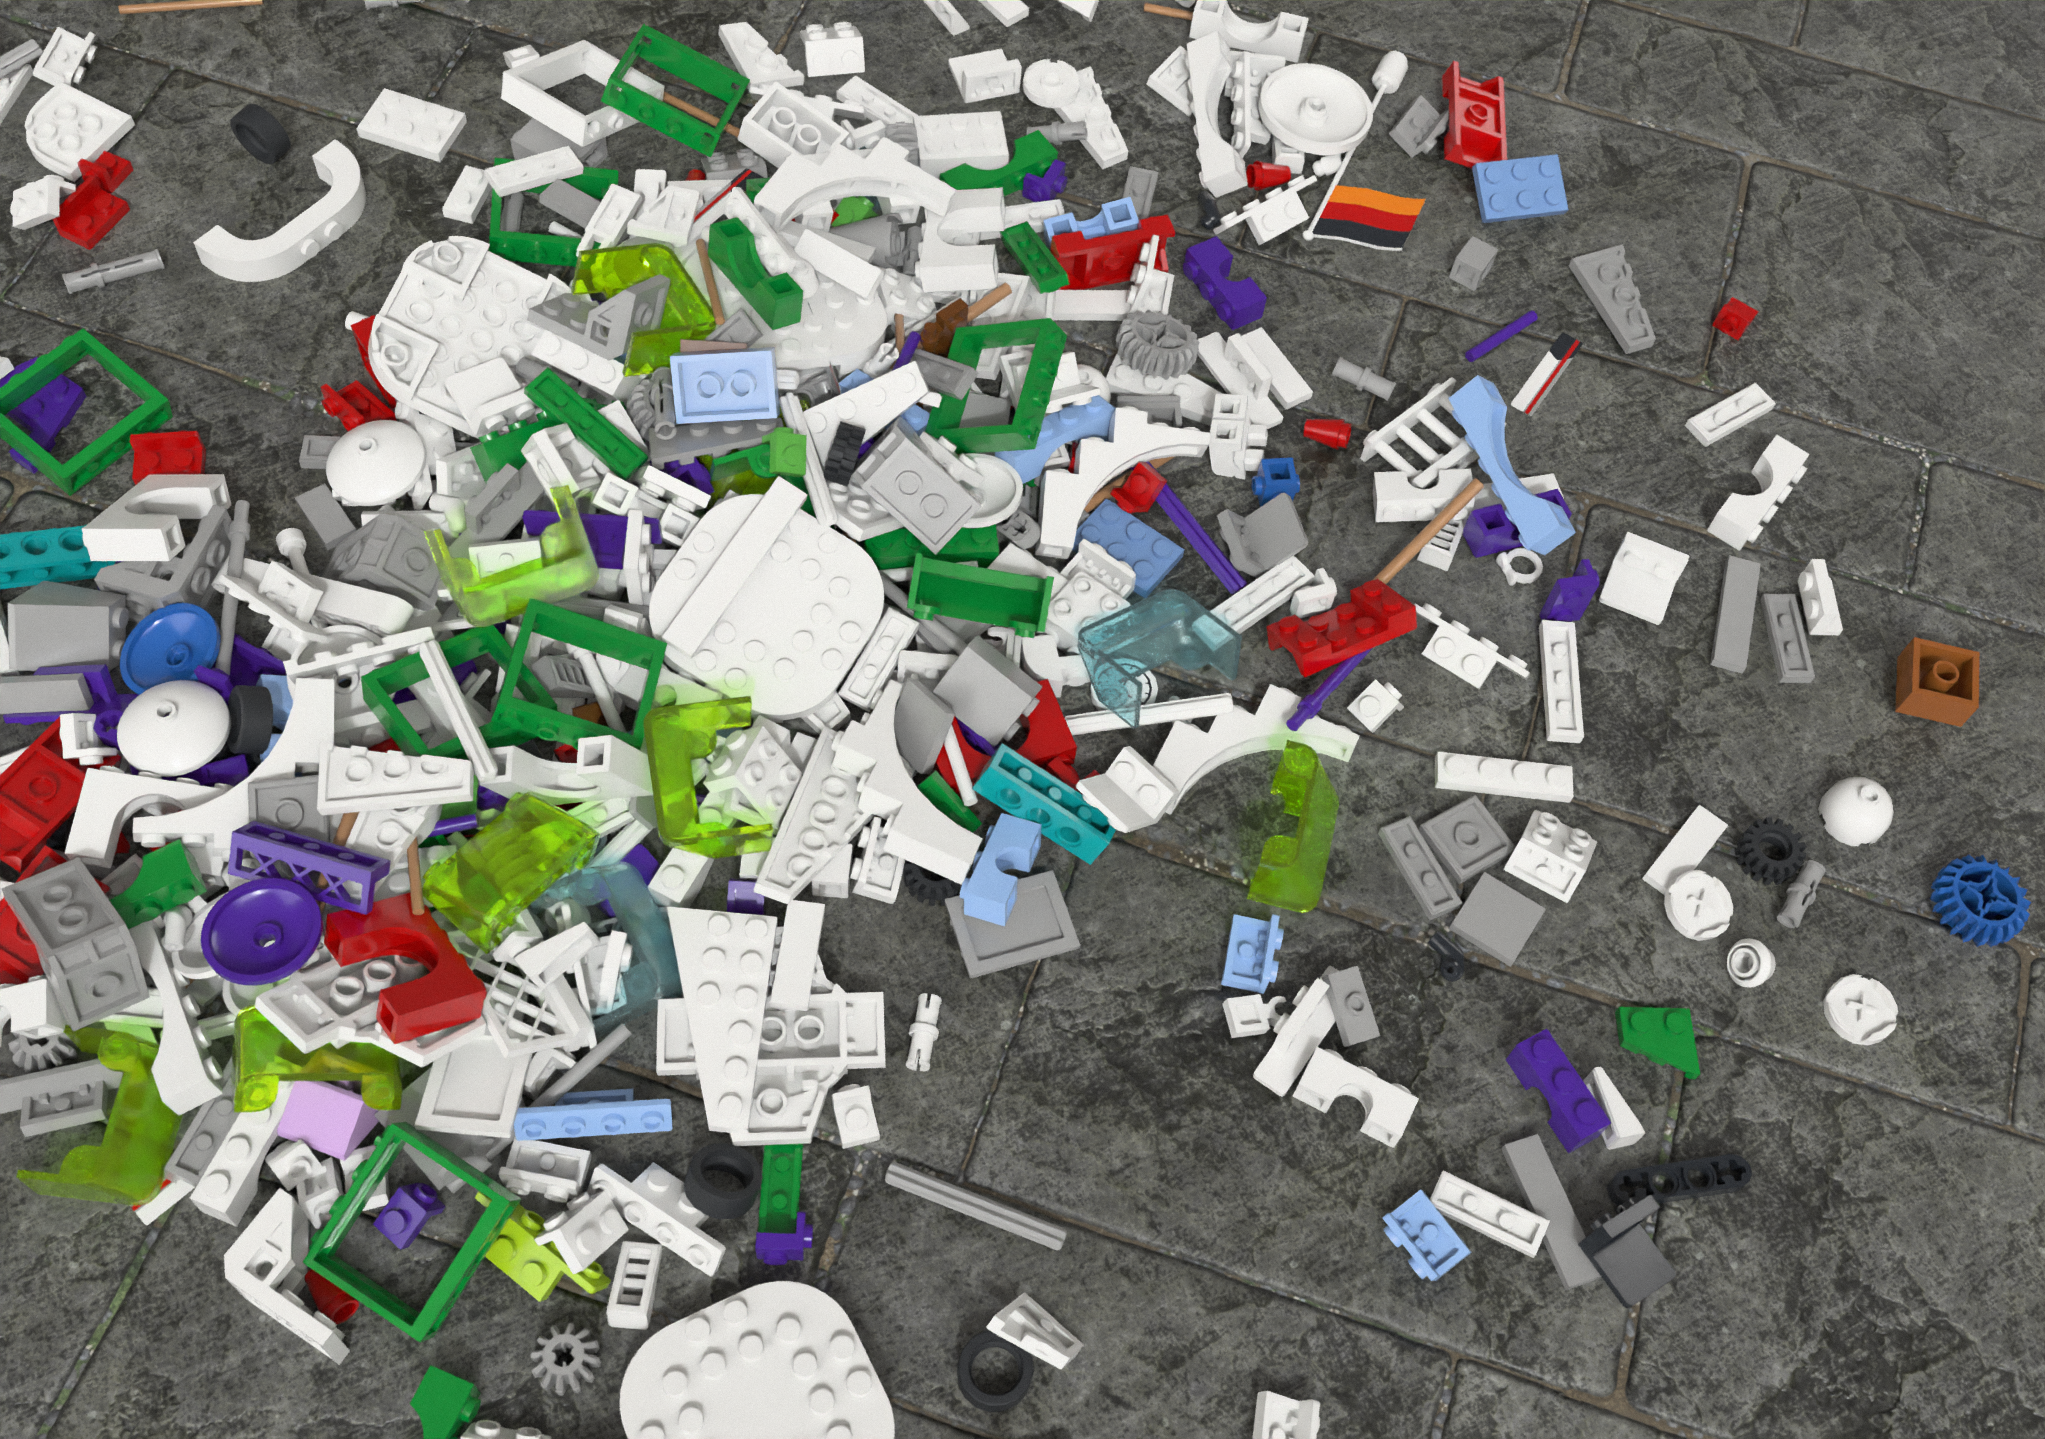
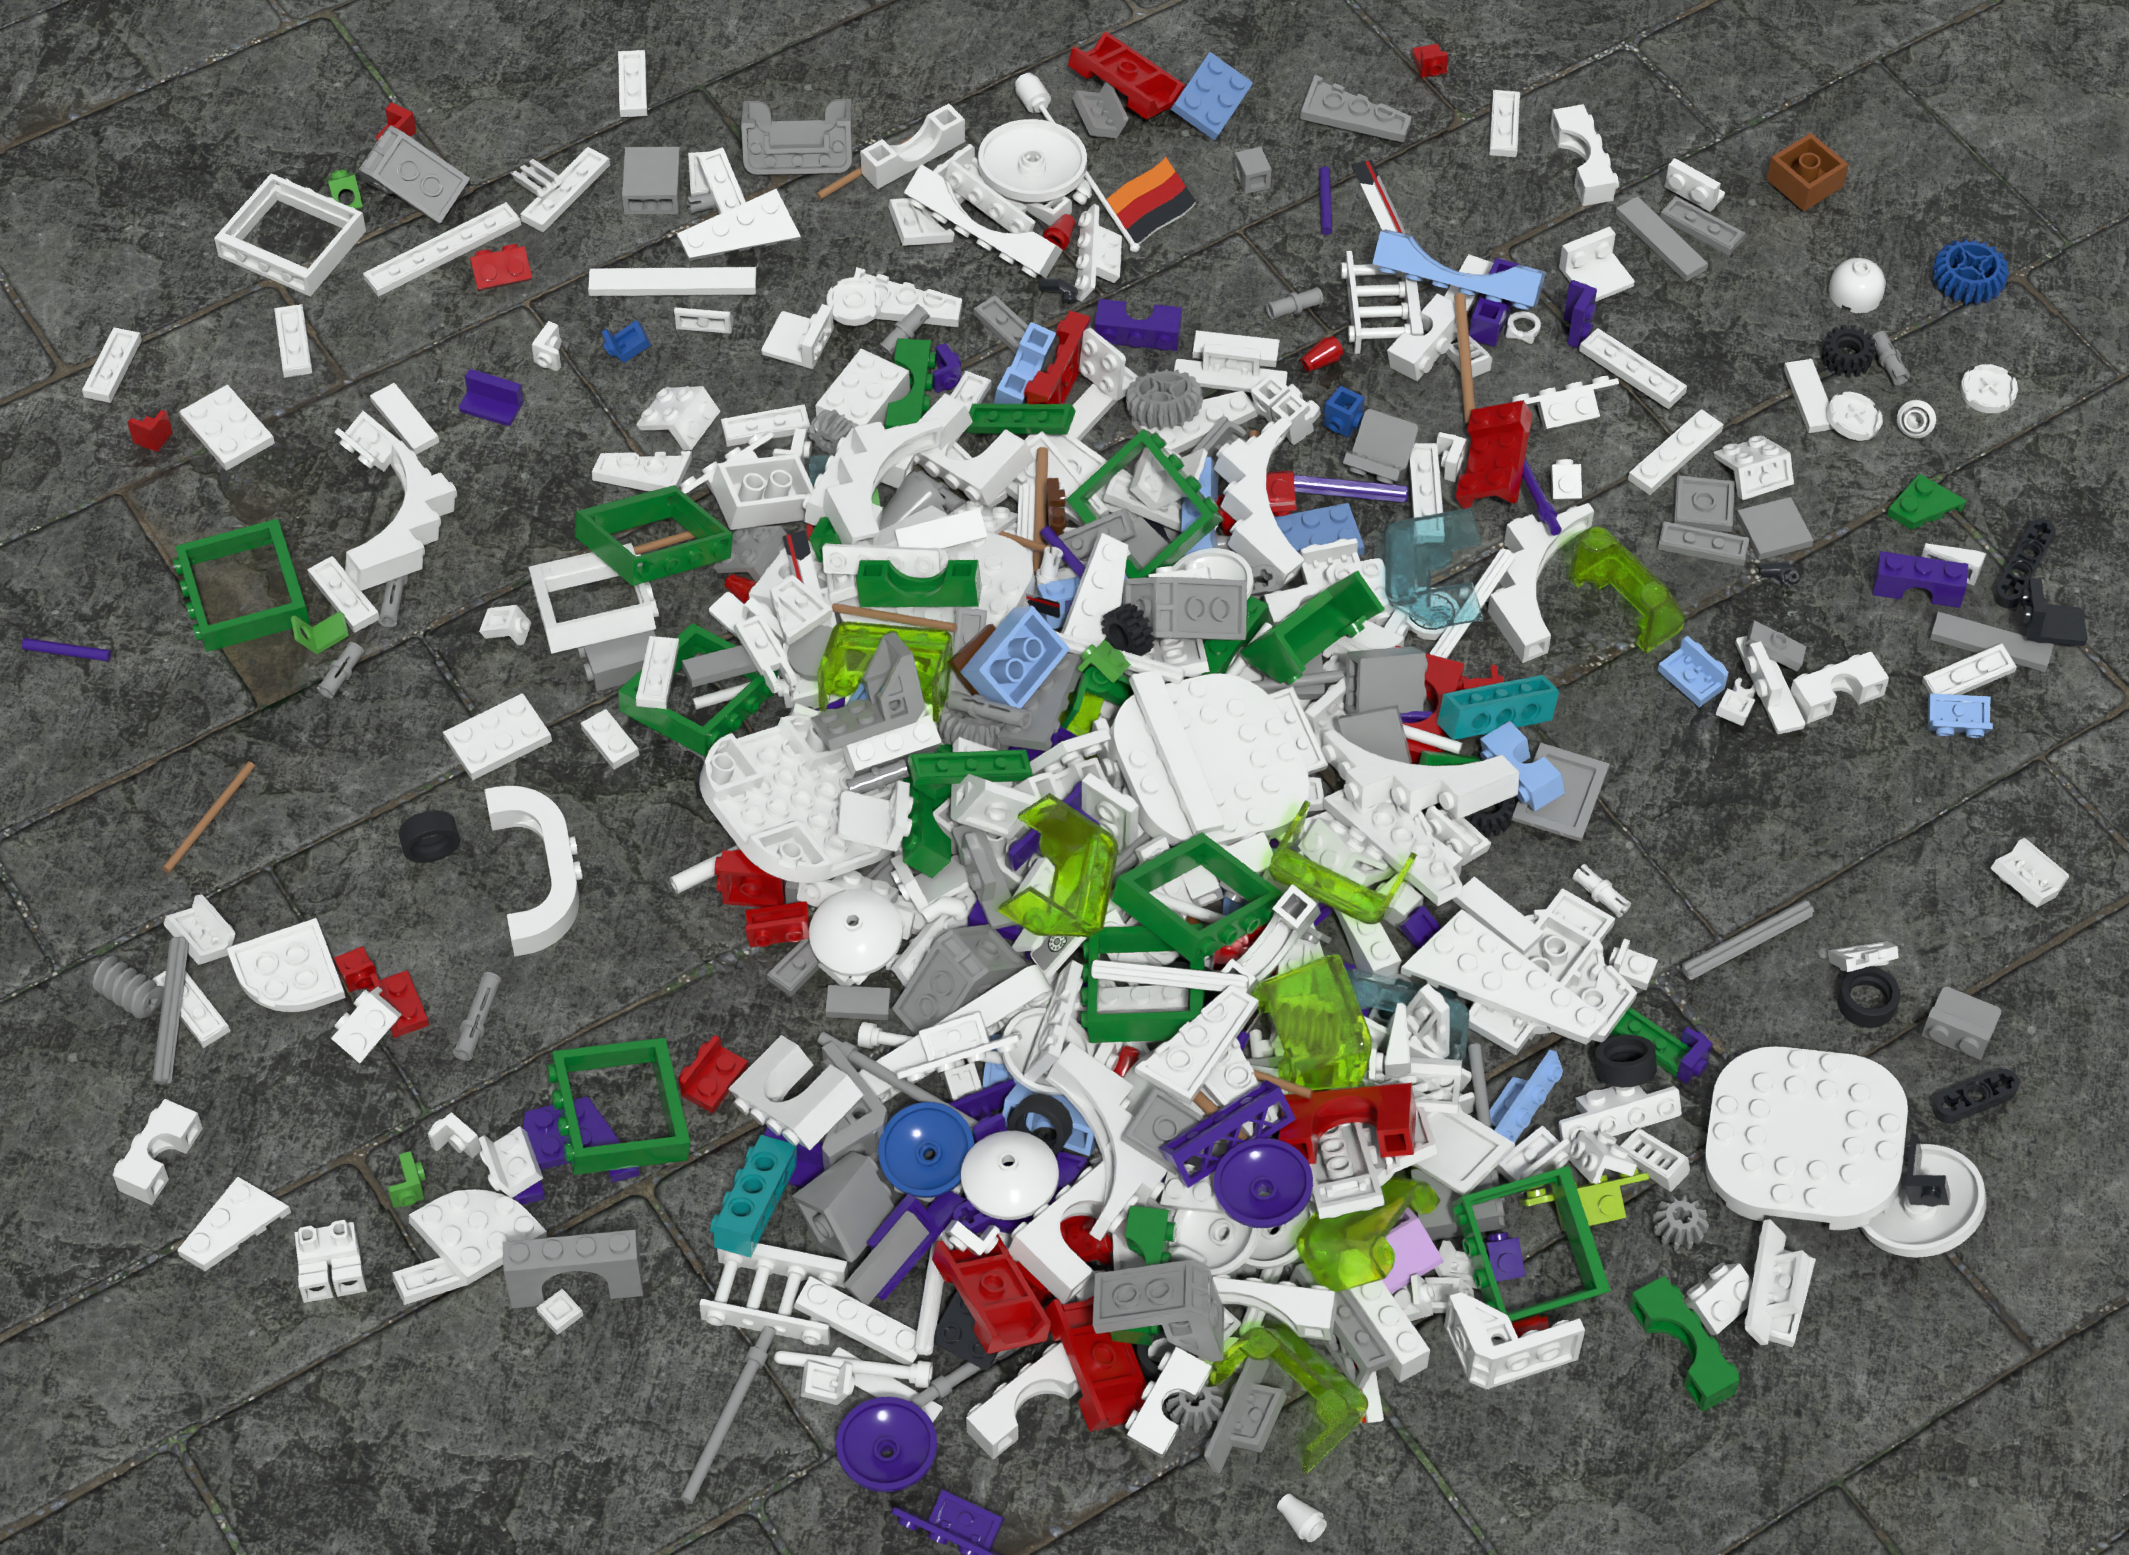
camera: 45 degrees left, 5 degrees down
white bracket [1076,746,1180,833] -> none

